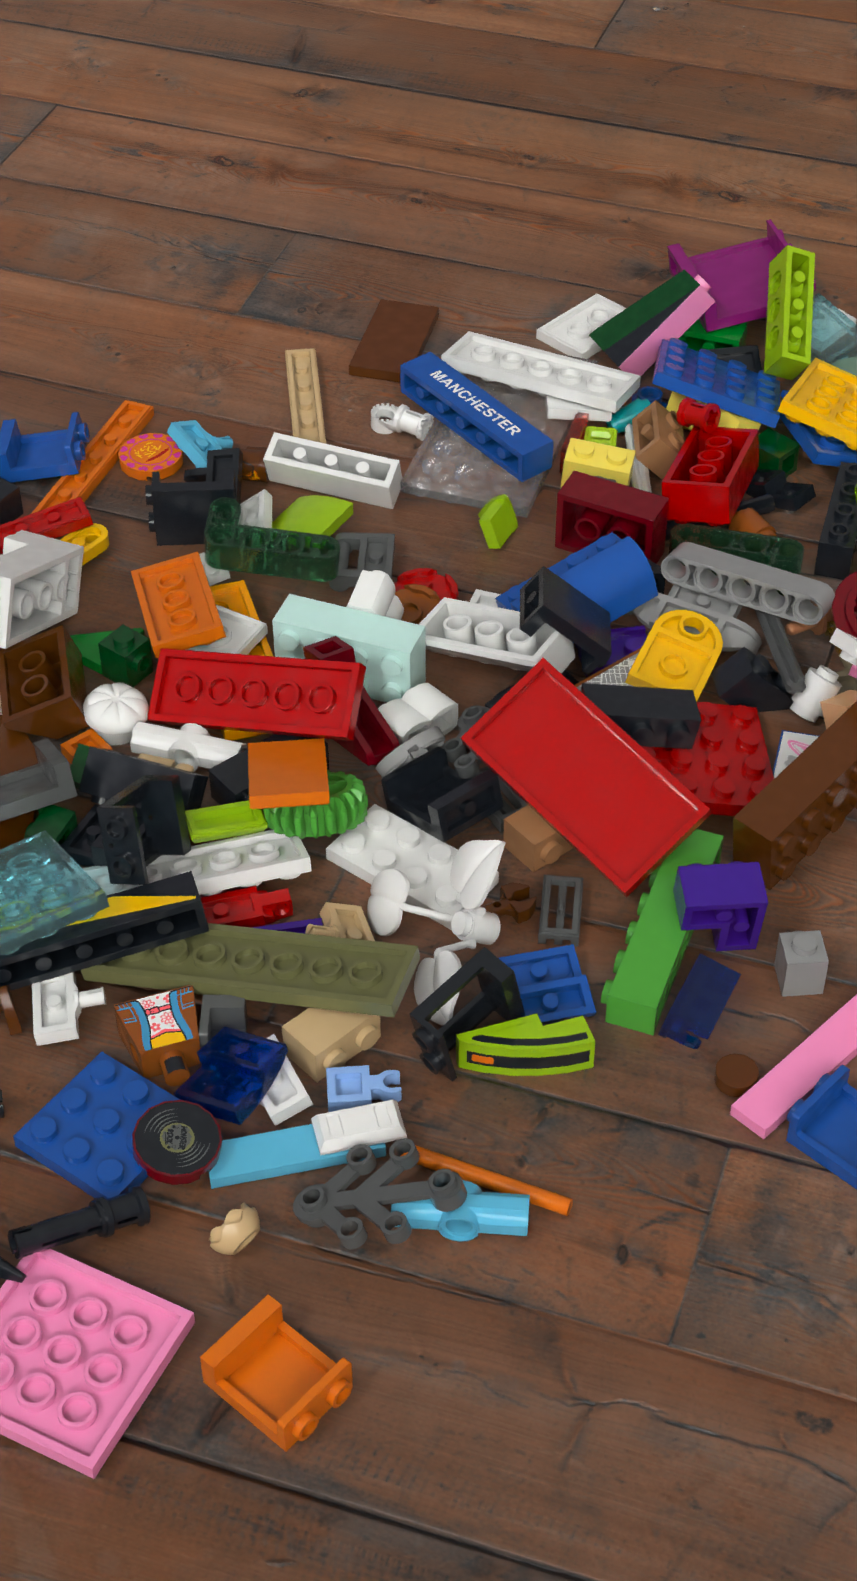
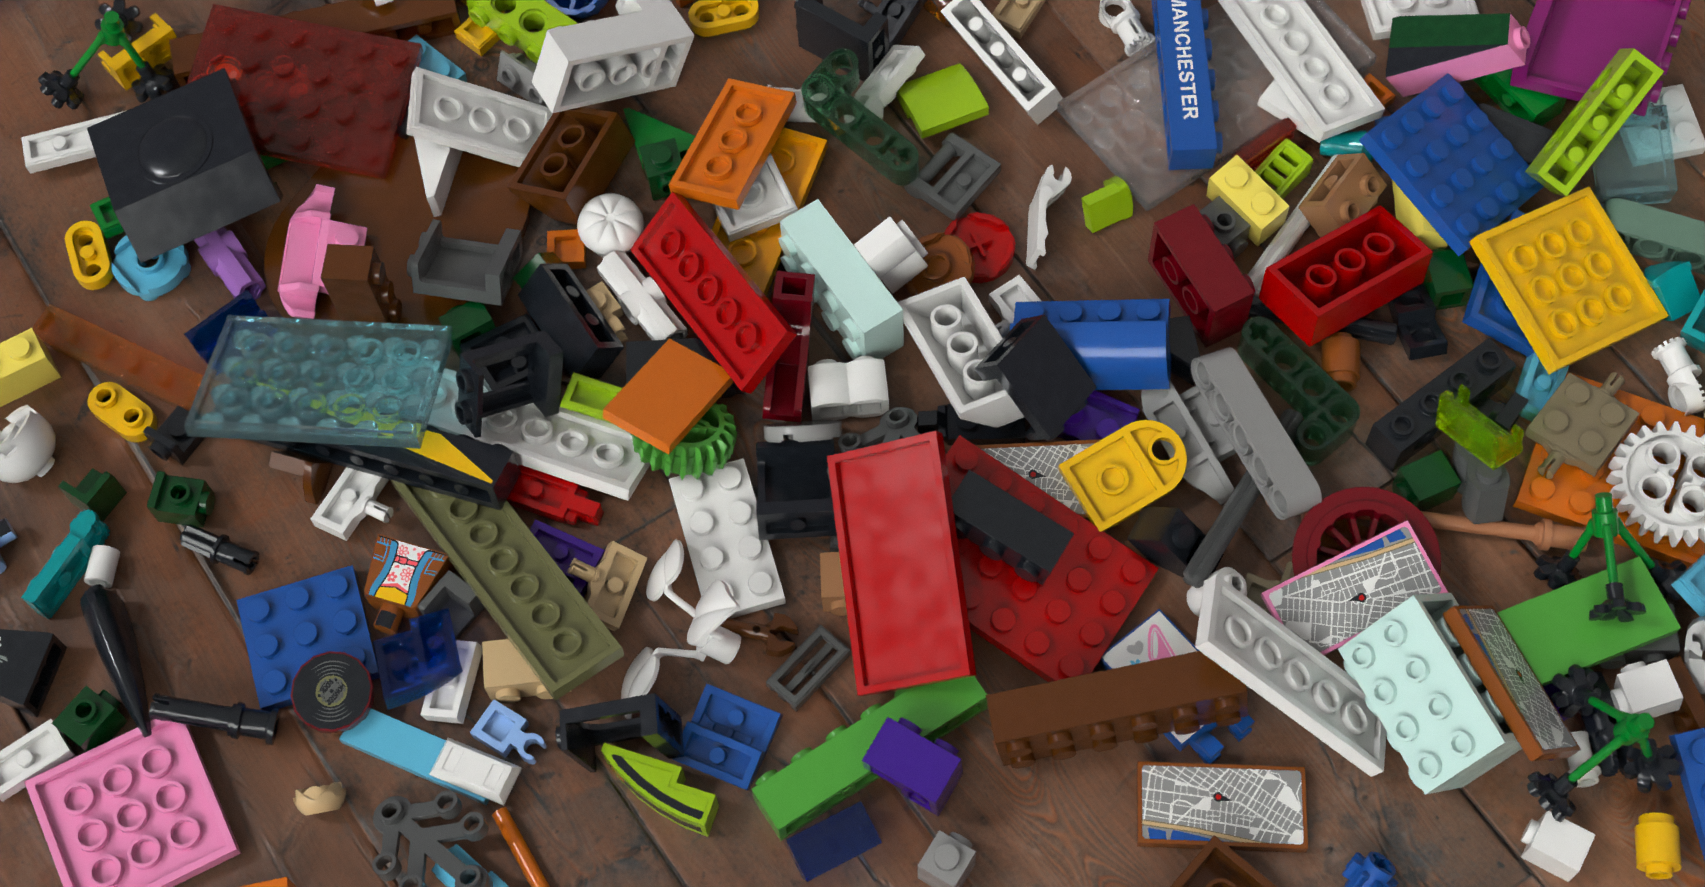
camera: 40 degrees right, 20 degrees up
red bush [677,397,721,433] -> none
none -> white arm [1026,164,1072,270]

